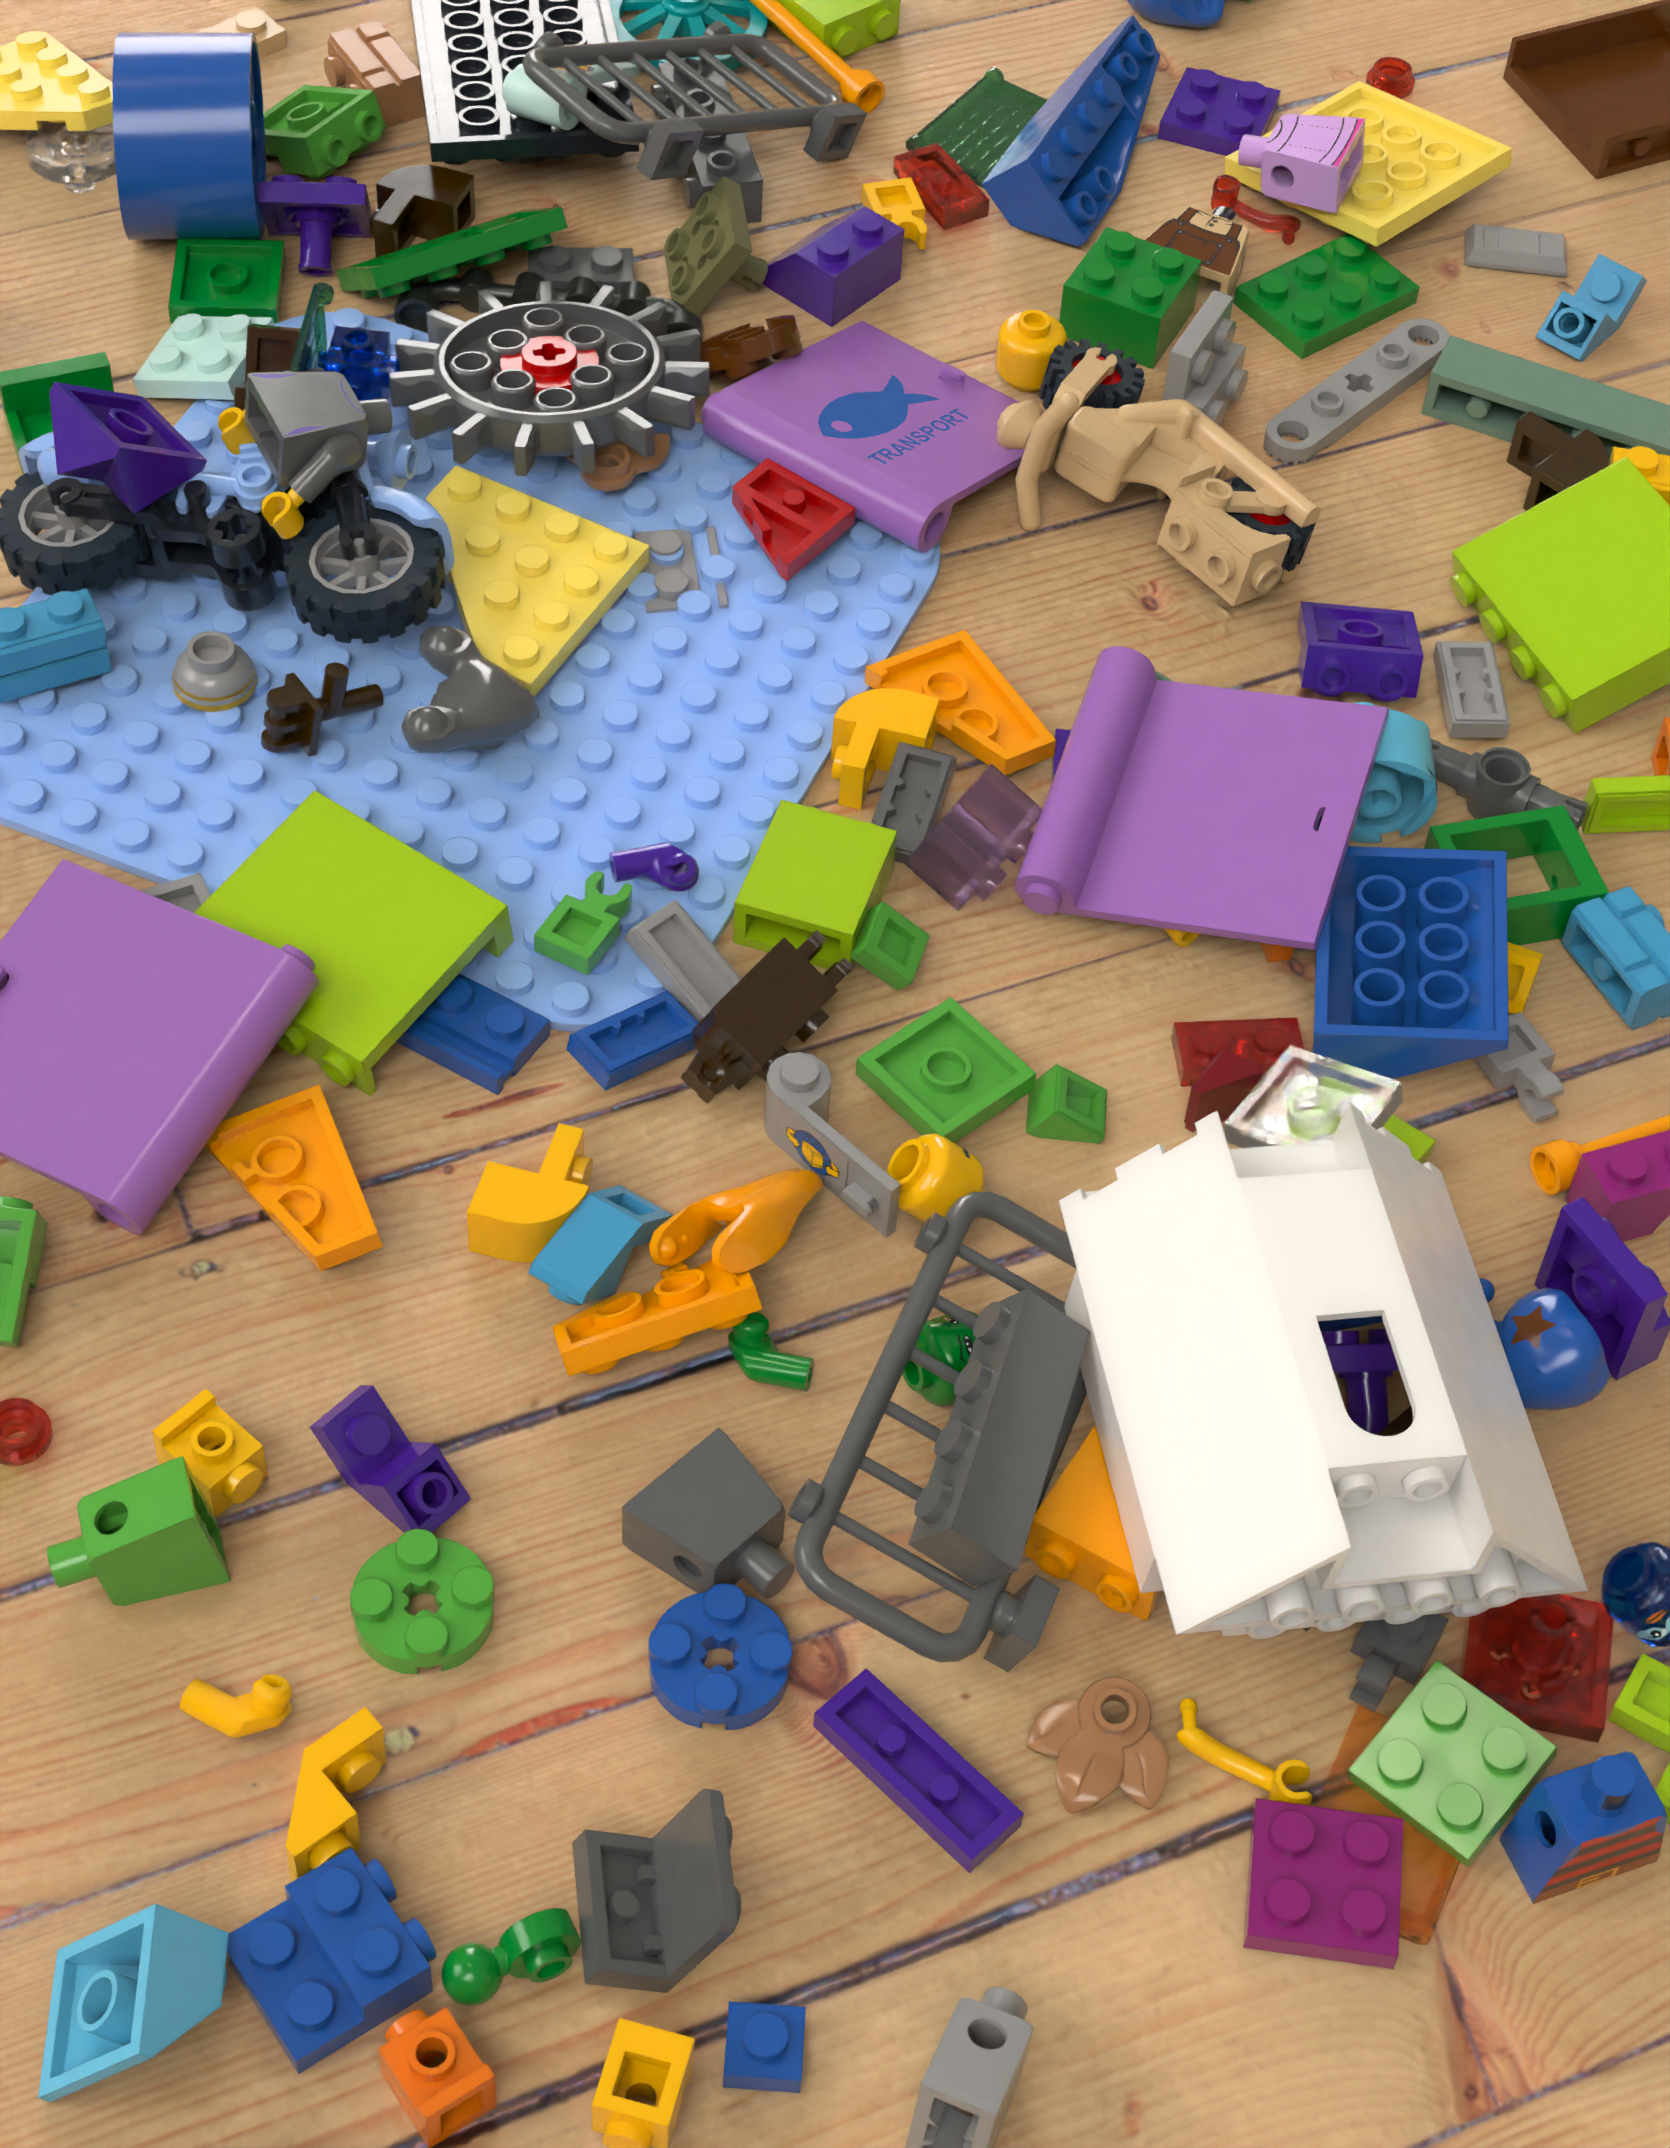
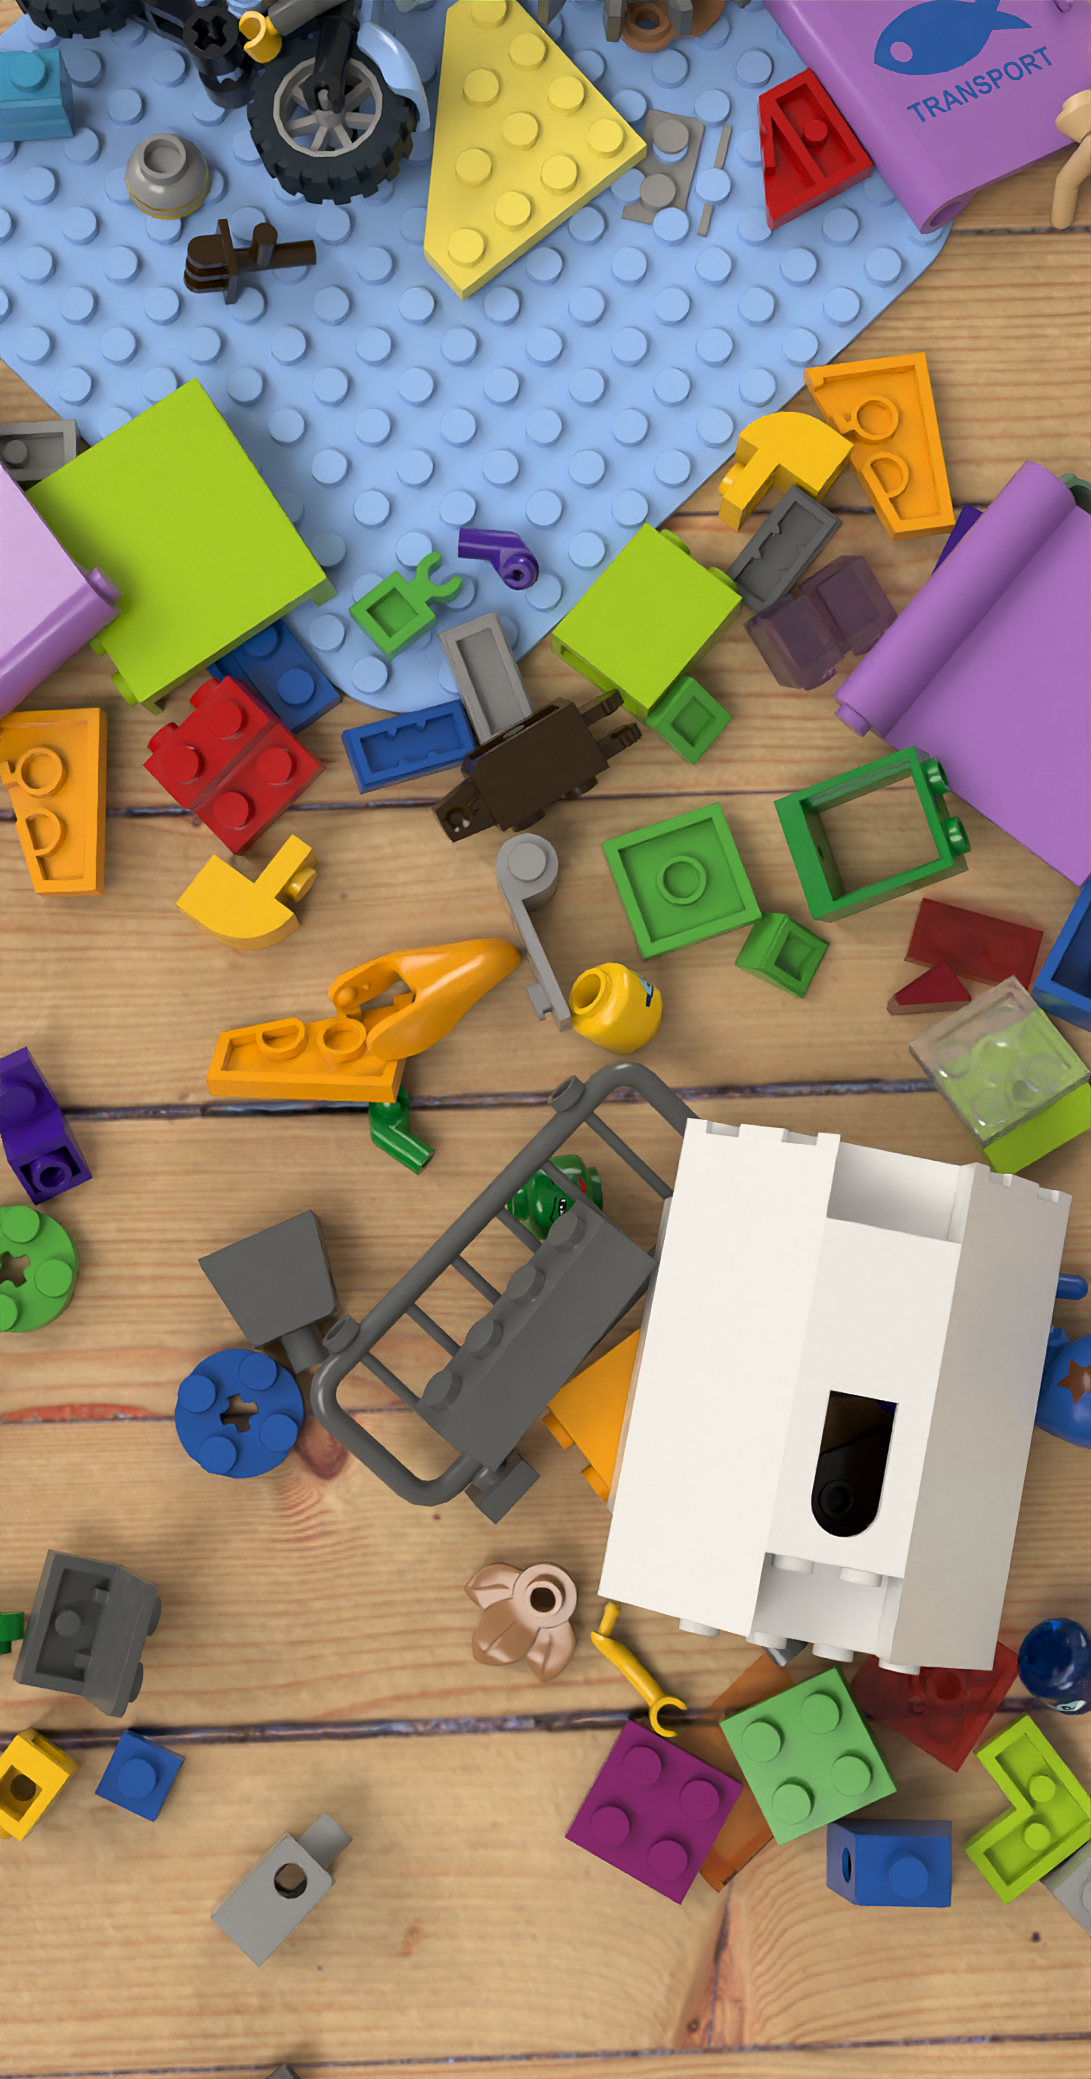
camera: 25 degrees right, 30 degrees up
dark grey head [401,626,539,754] -> none
dark azure slope [528,1185,673,1305] -> none
dark purple plate [813,1668,1024,1873] -> none
none -> red plate [143,675,326,856]
none -> green window [773,745,971,923]

